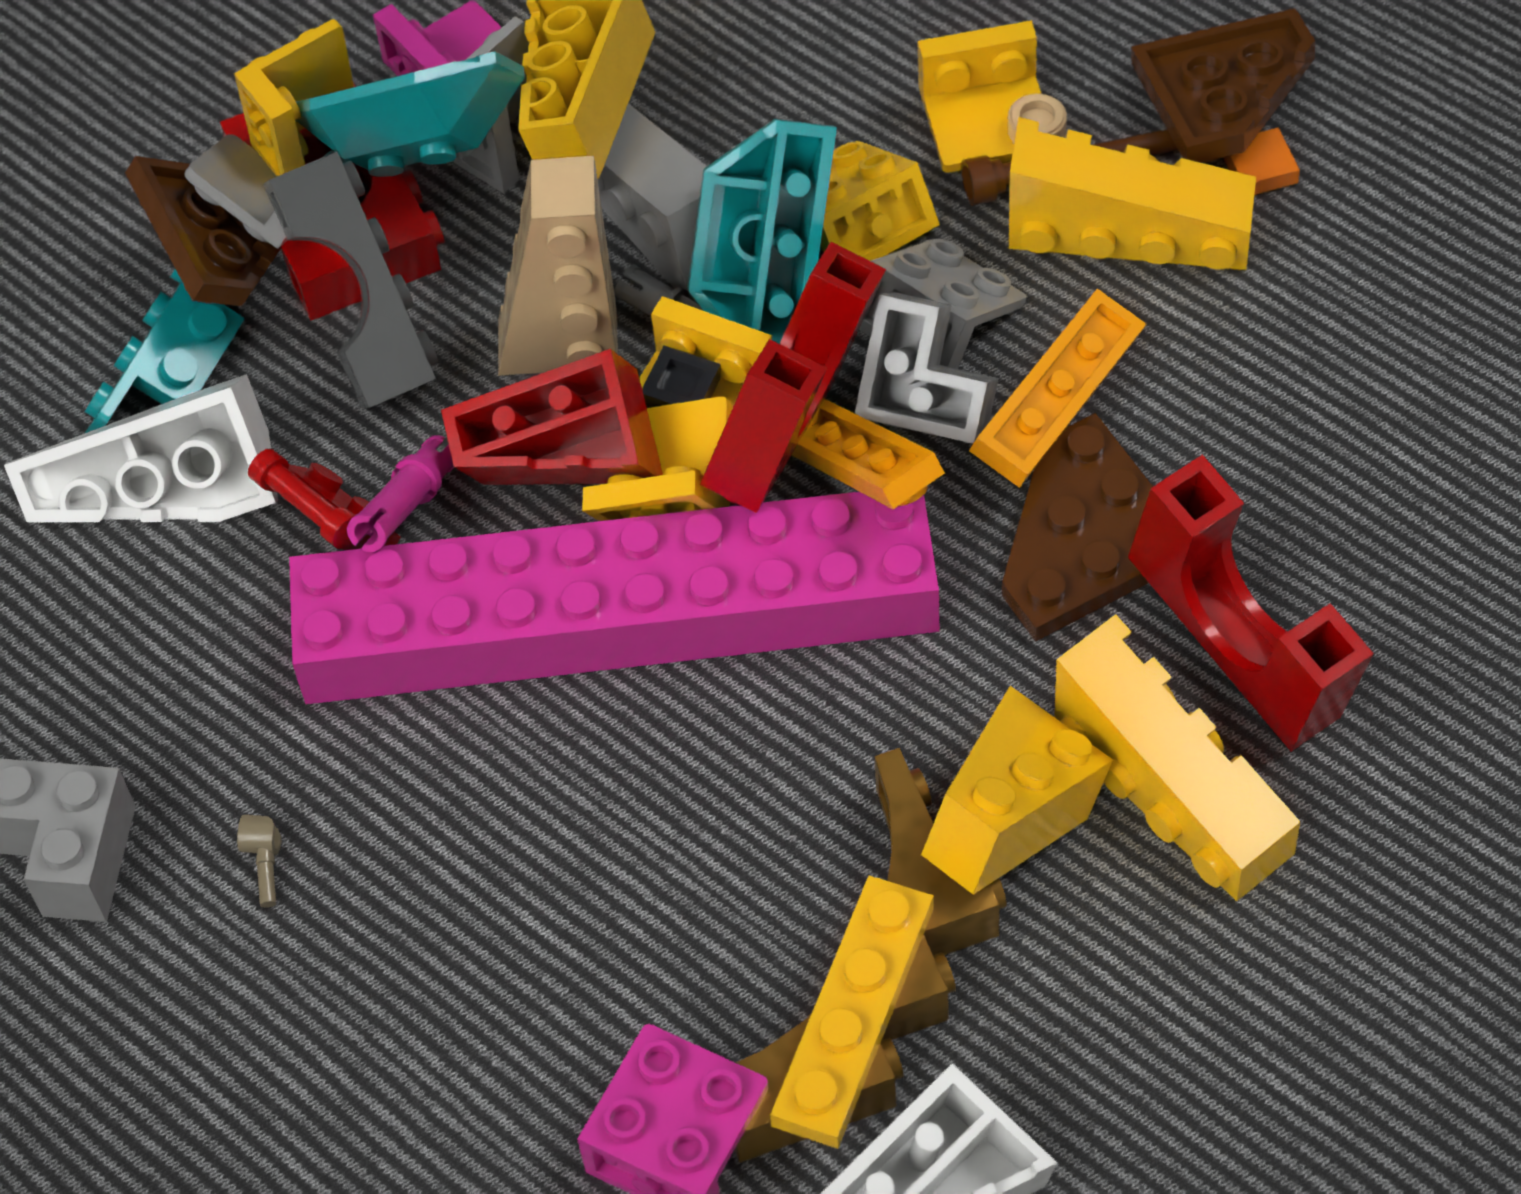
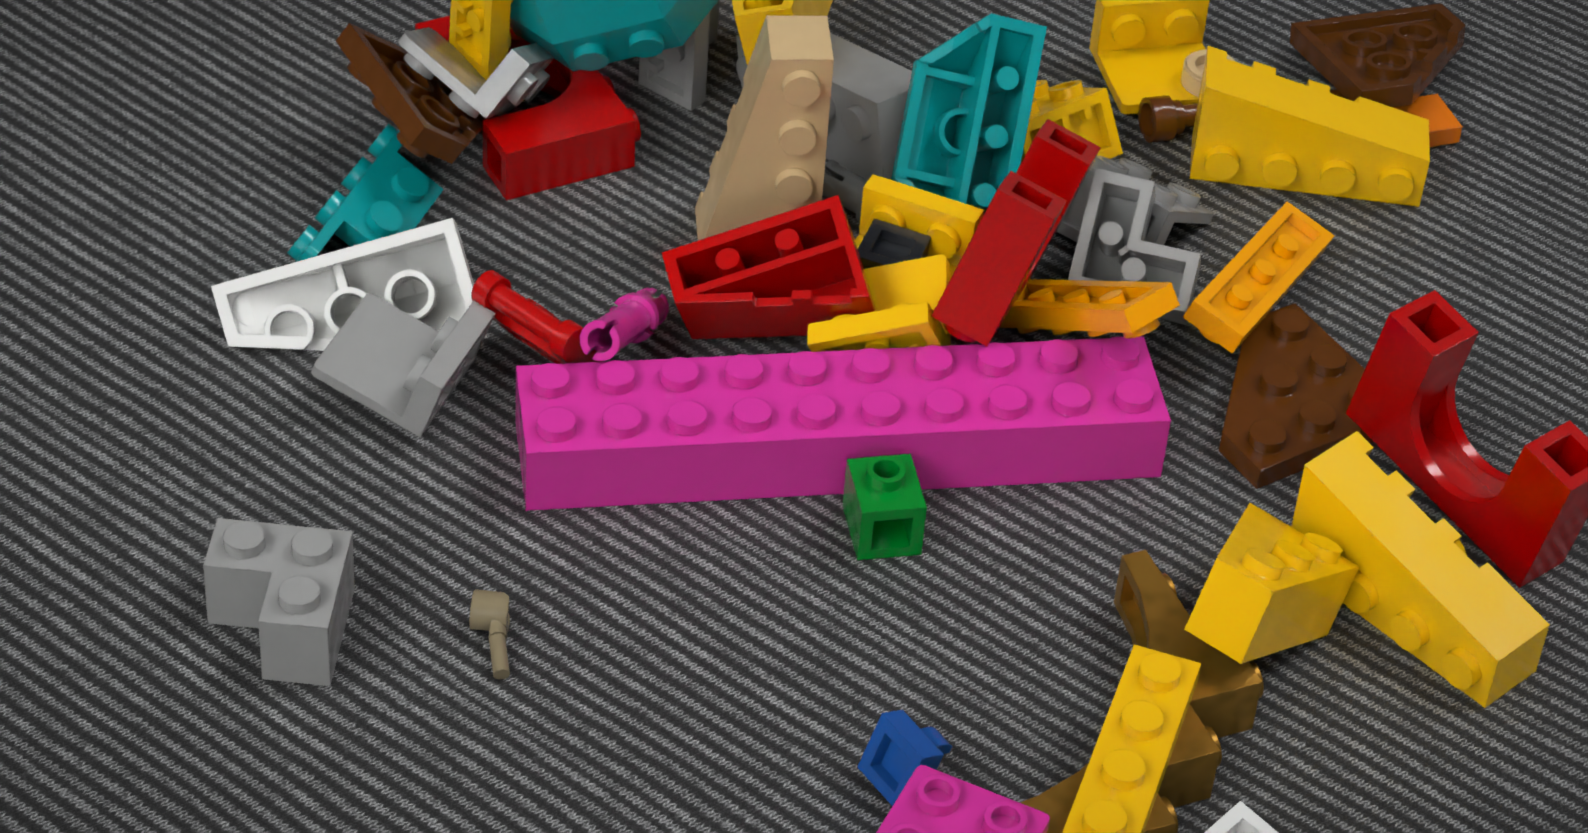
camera: 10 degrees left, 15 degrees down
dark grey arch [263,151,438,408] -> none
none -> light grey bracket [311,293,495,438]
none -> green brick [842,454,927,560]
none -> blue tile [857,710,953,806]

